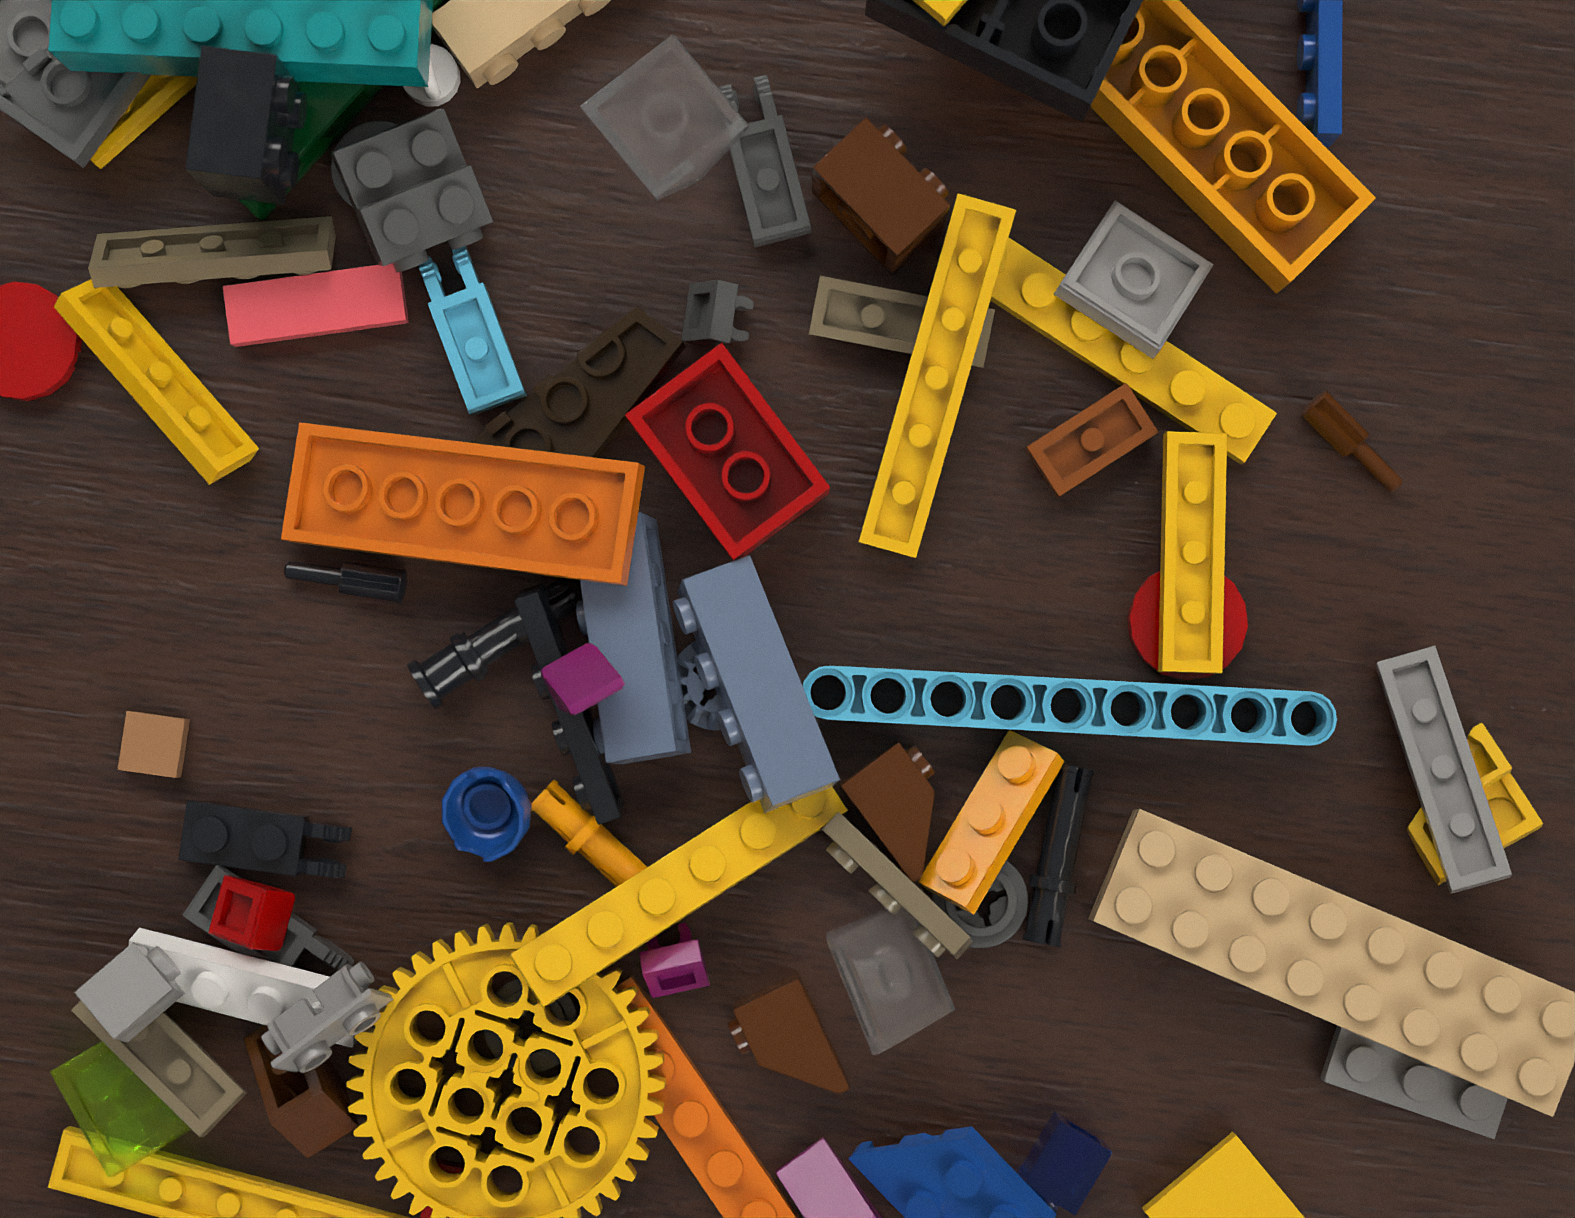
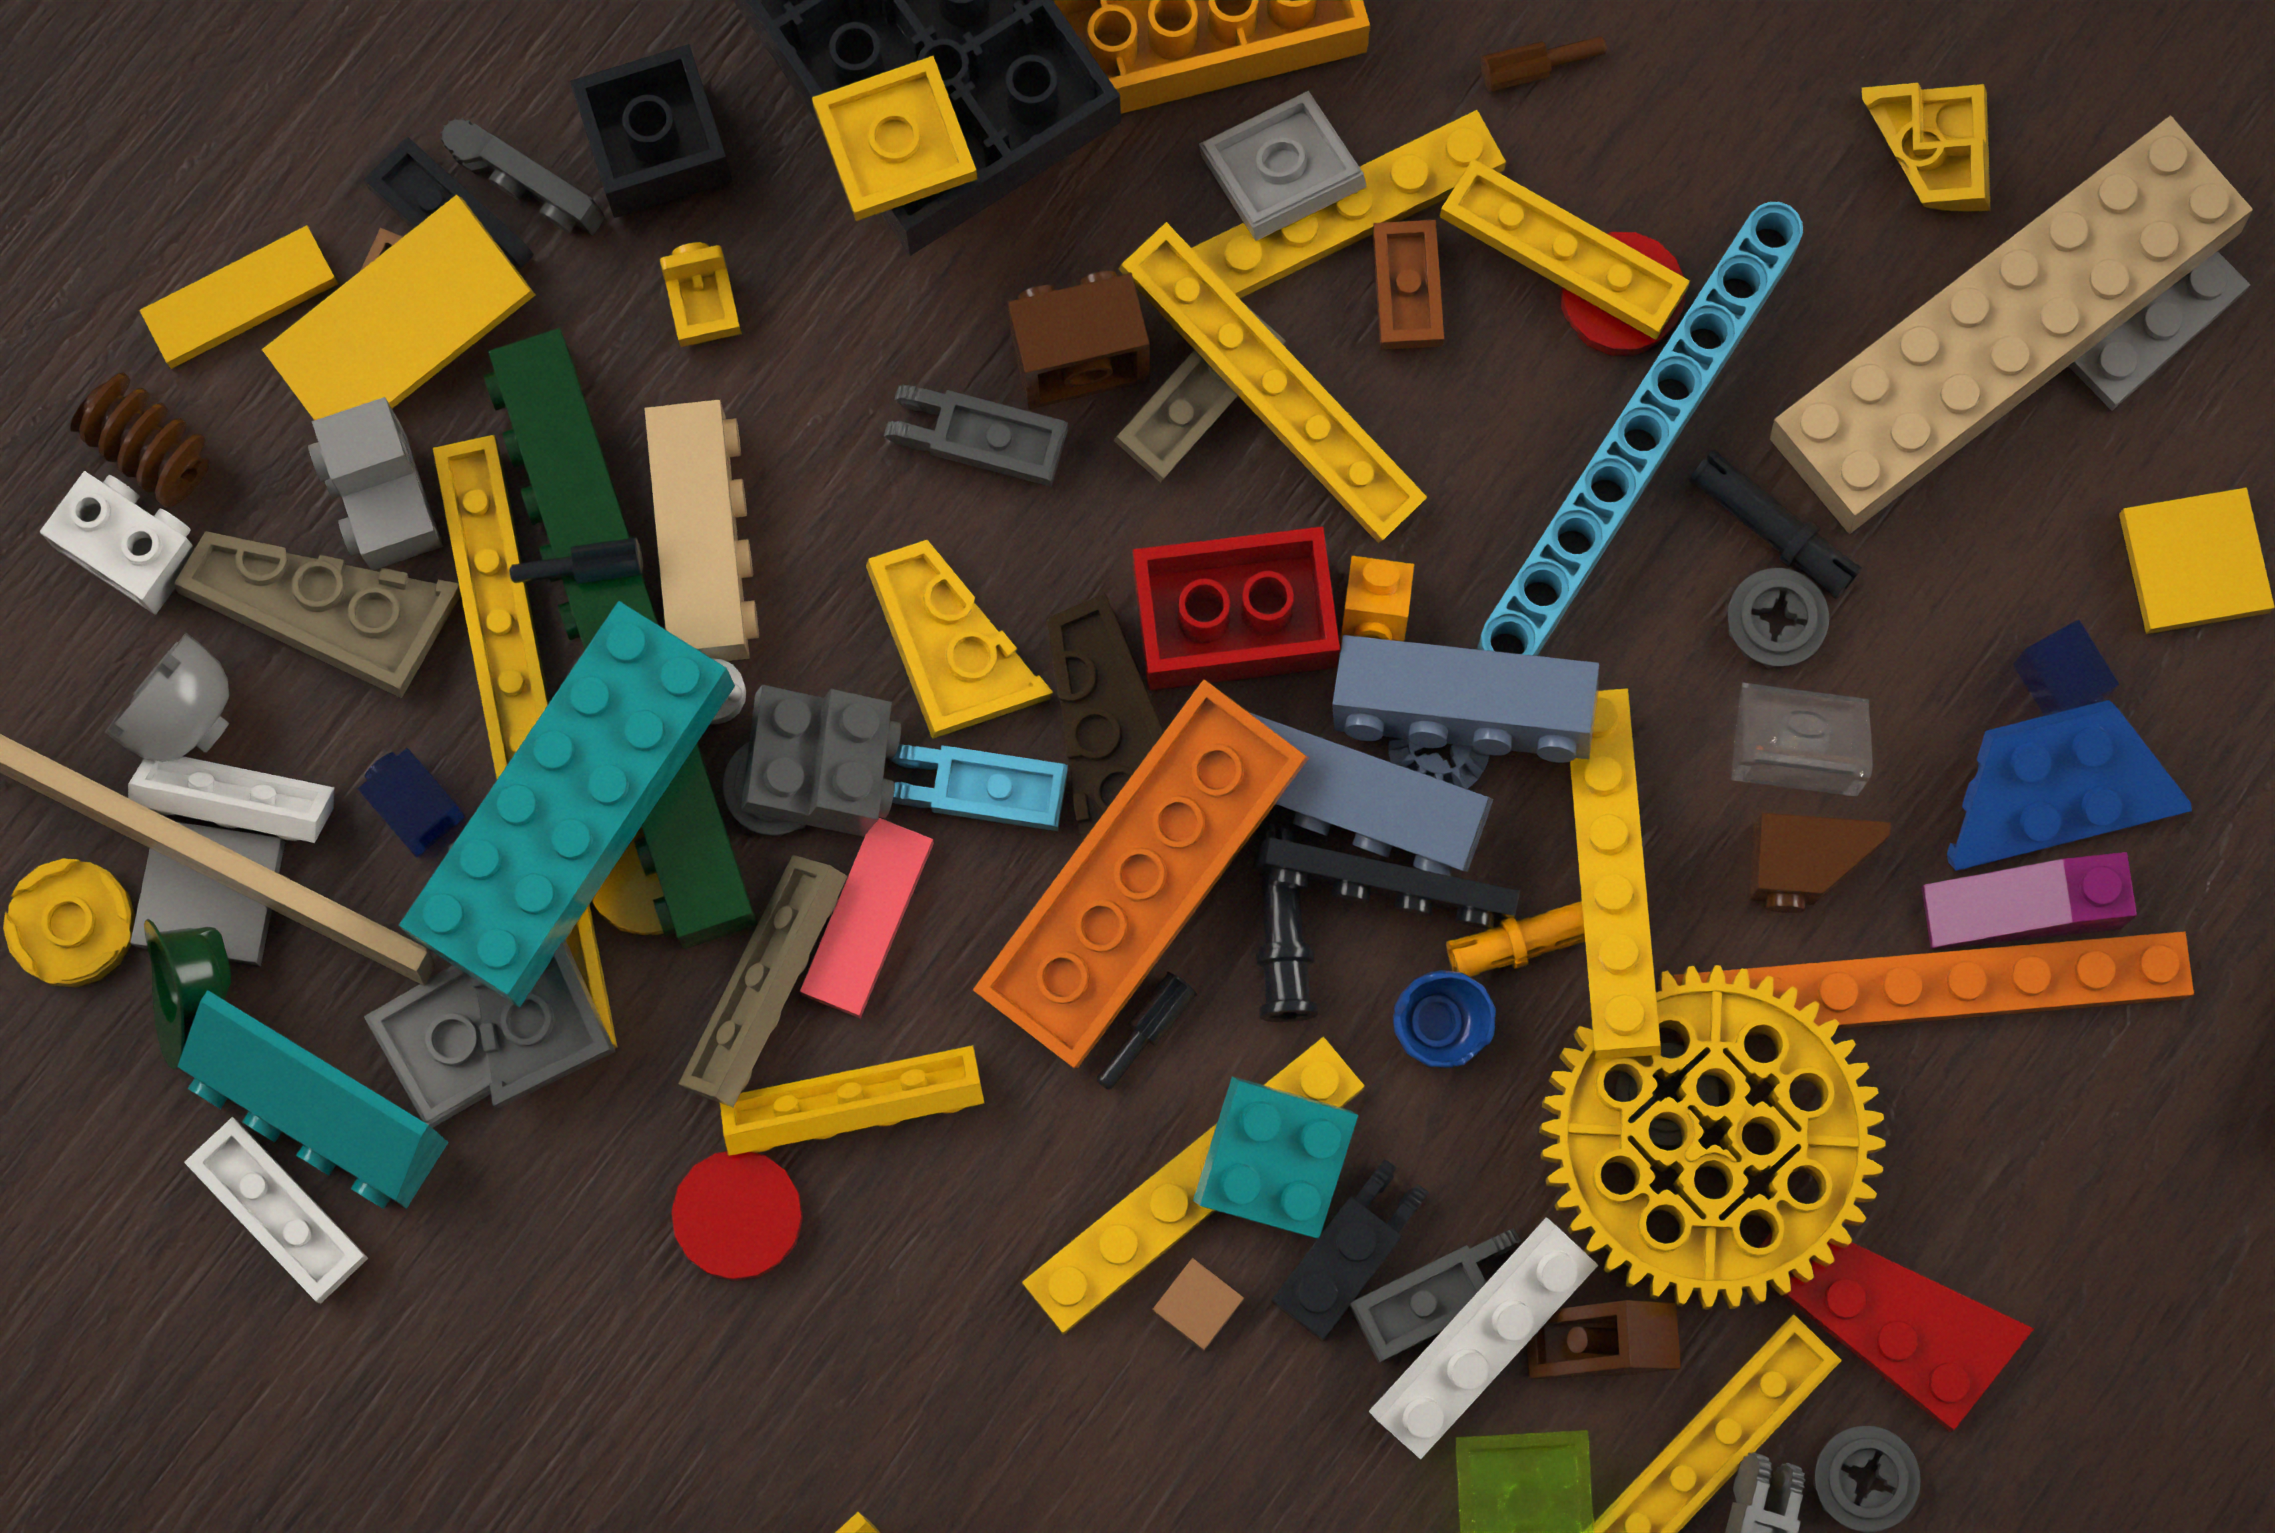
camera: 60 degrees left, 10 degrees down
dark tan plate [71,1001,247,1138] -> none
light grey brick [75,942,185,1042] -> none
black brick [185,46,307,205] -> none
red slope [208,875,295,951] -> none
light grey hinge [262,961,393,1073] -> none
magenta slope [541,643,625,715] -> none
clear slope [580,34,749,201] -> none
magenta tile [639,923,710,998] -> none
dark grey tile [681,280,754,346] -> none
dark tan plate [822,812,973,960] -> none
reddish brown slope [840,742,935,883] -> none
light orange plate [918,730,1065,915] -> none
light grey plate [1376,646,1512,894] -> none
none -> yellow wing [866,540,1053,739]
none -> yellow plate [1022,1036,1365,1335]
none -> teal plate [1193,1076,1358,1239]
none -> light orange bracket [1340,556,1414,651]

